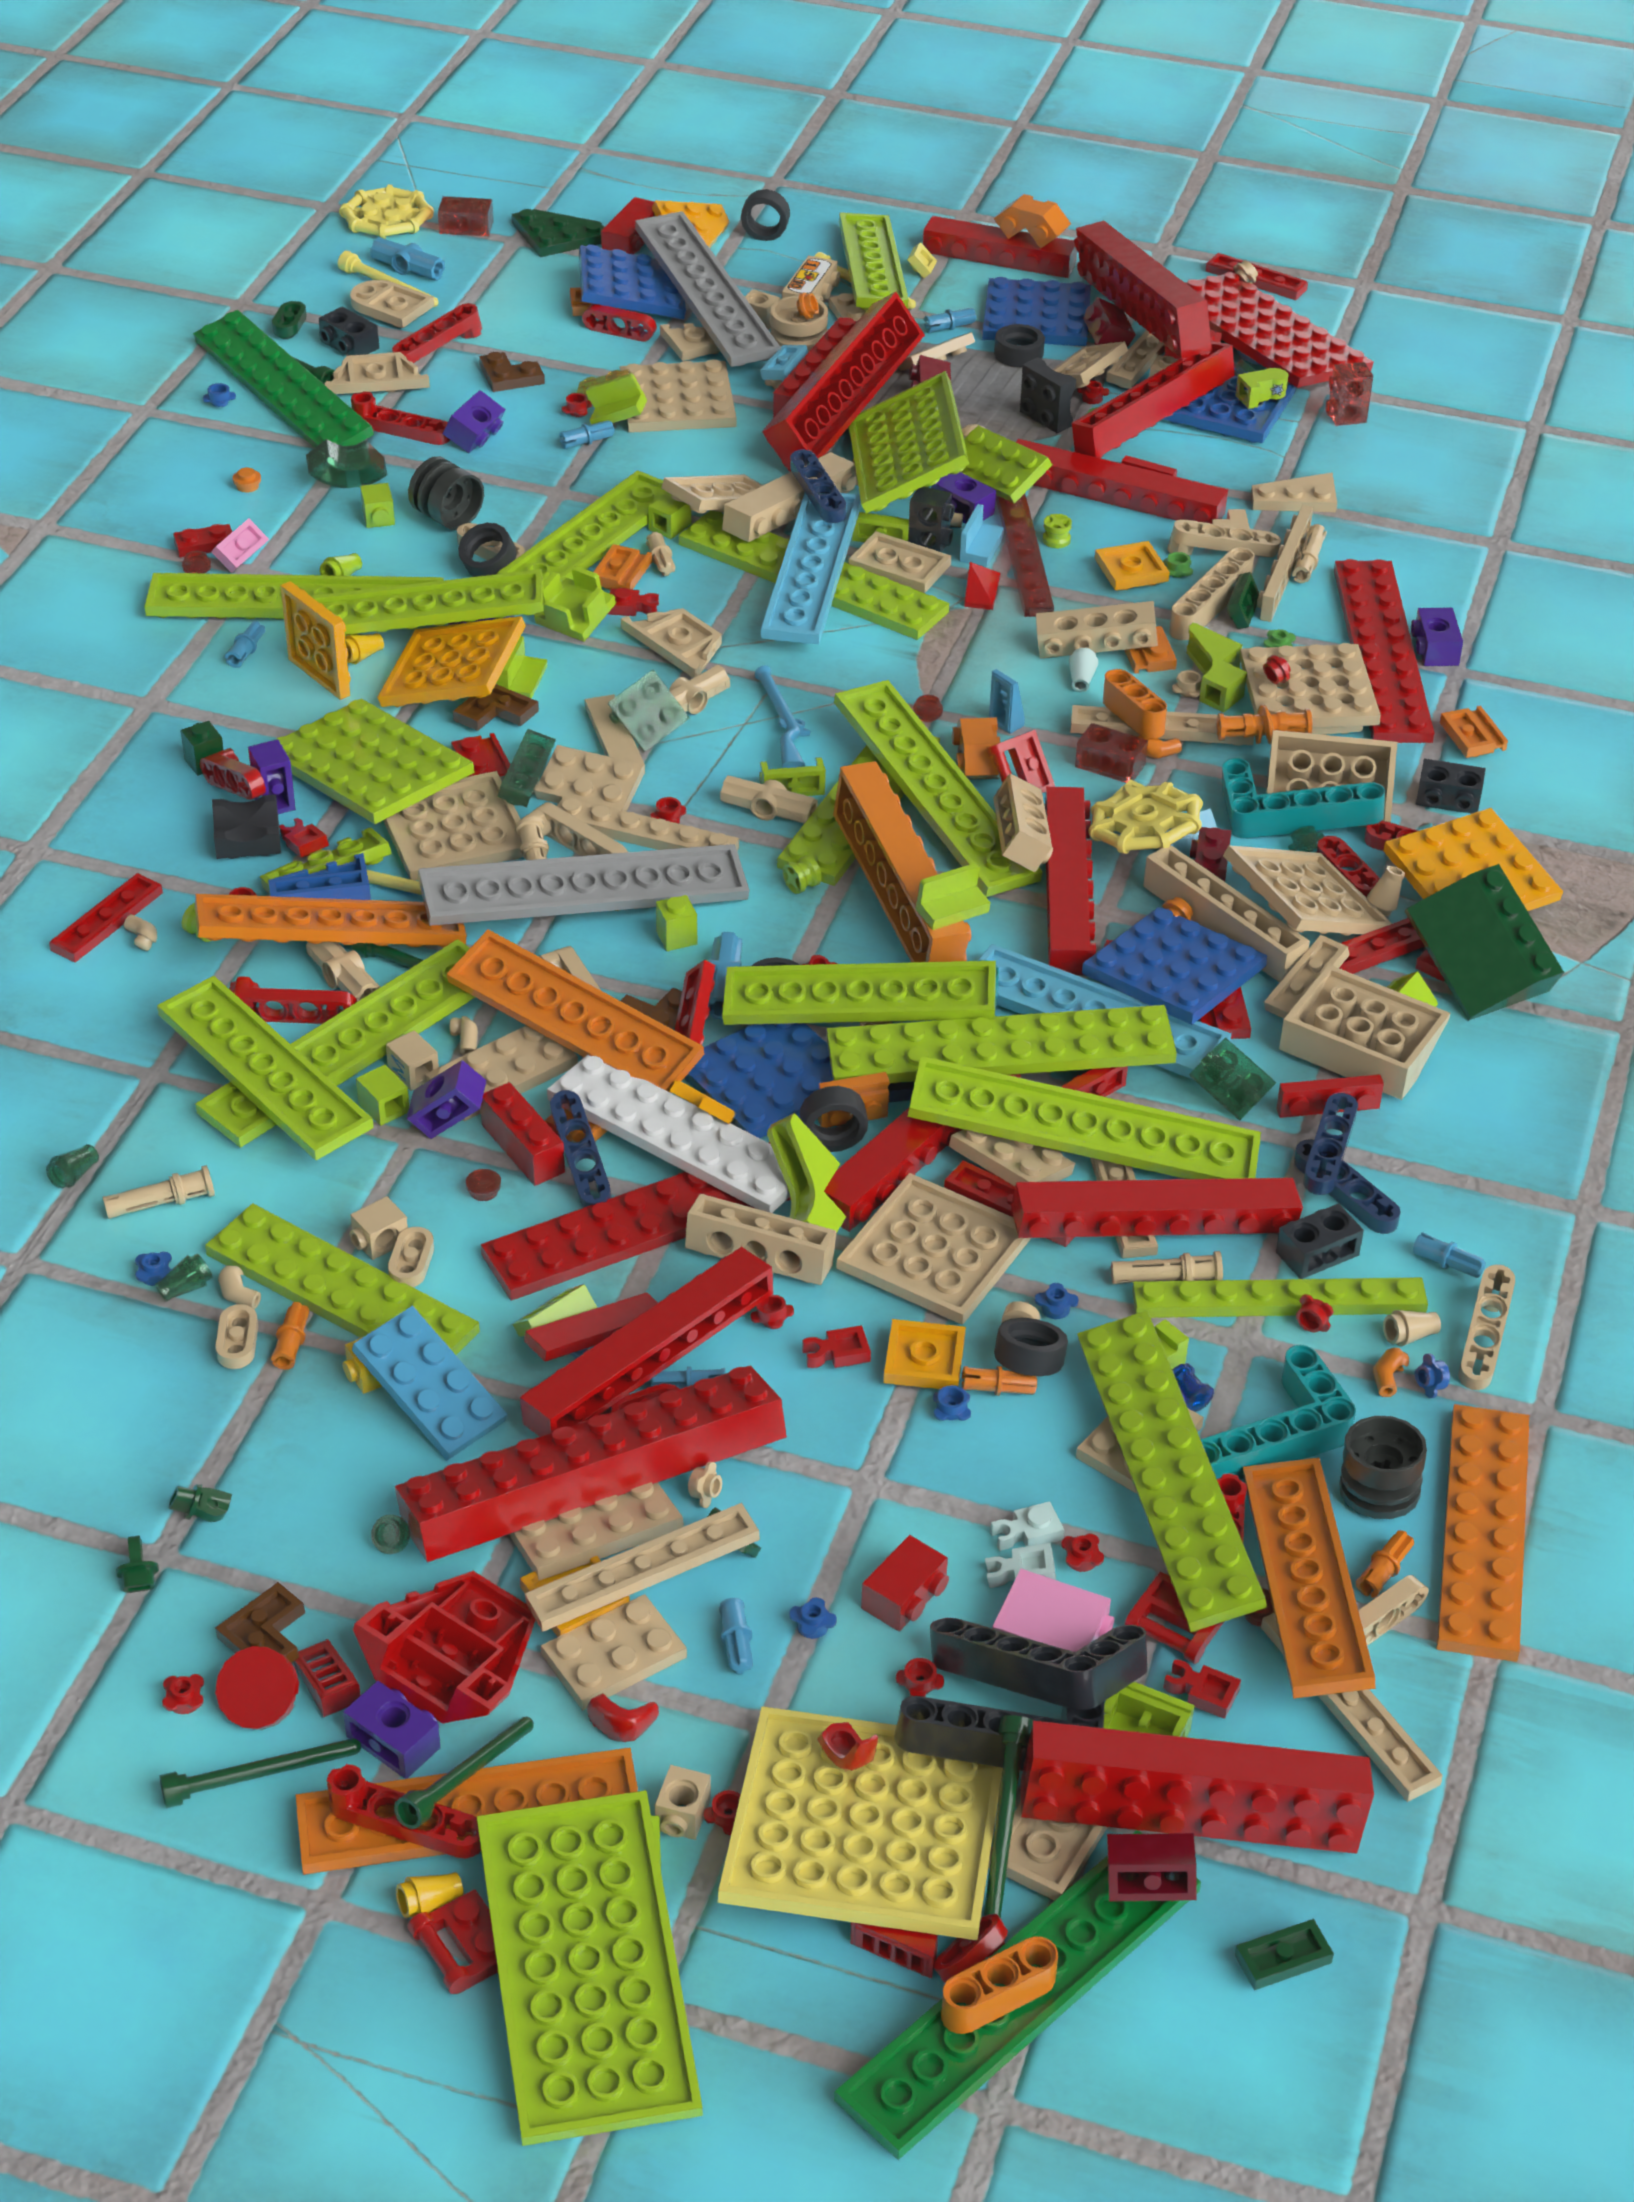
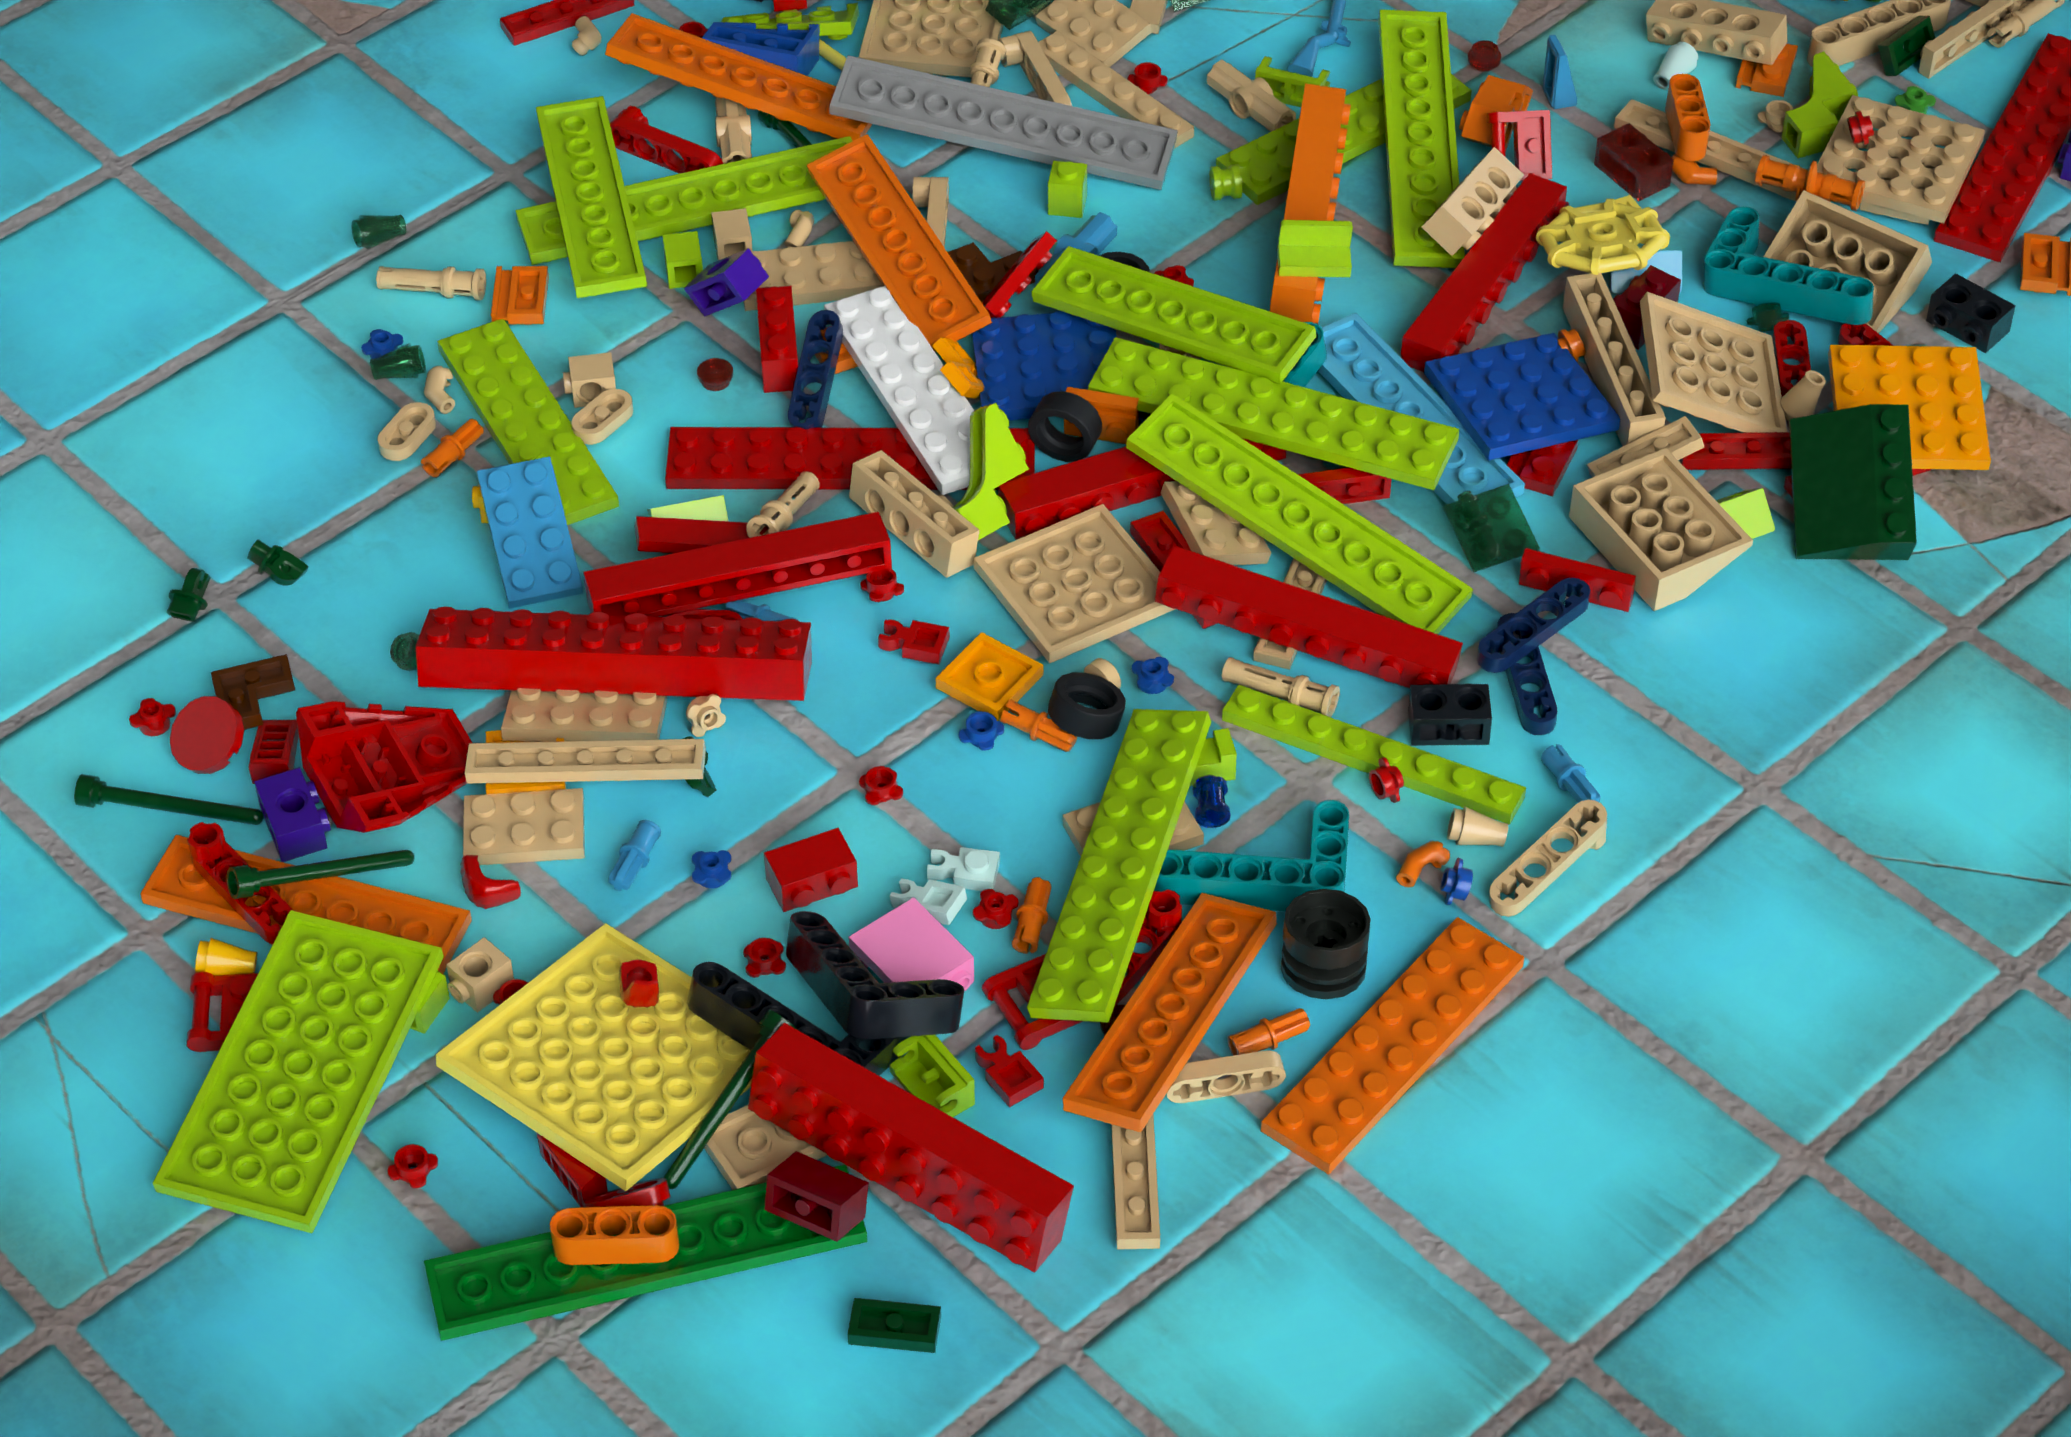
camera: 30 degrees right, 5 degrees up
none -> red plate [388,1144,438,1188]
none -> orange plate [491,266,549,325]
none -> tan pin [746,471,819,538]
none -> red plate [859,766,903,805]
none -> orange axle [1012,877,1052,954]

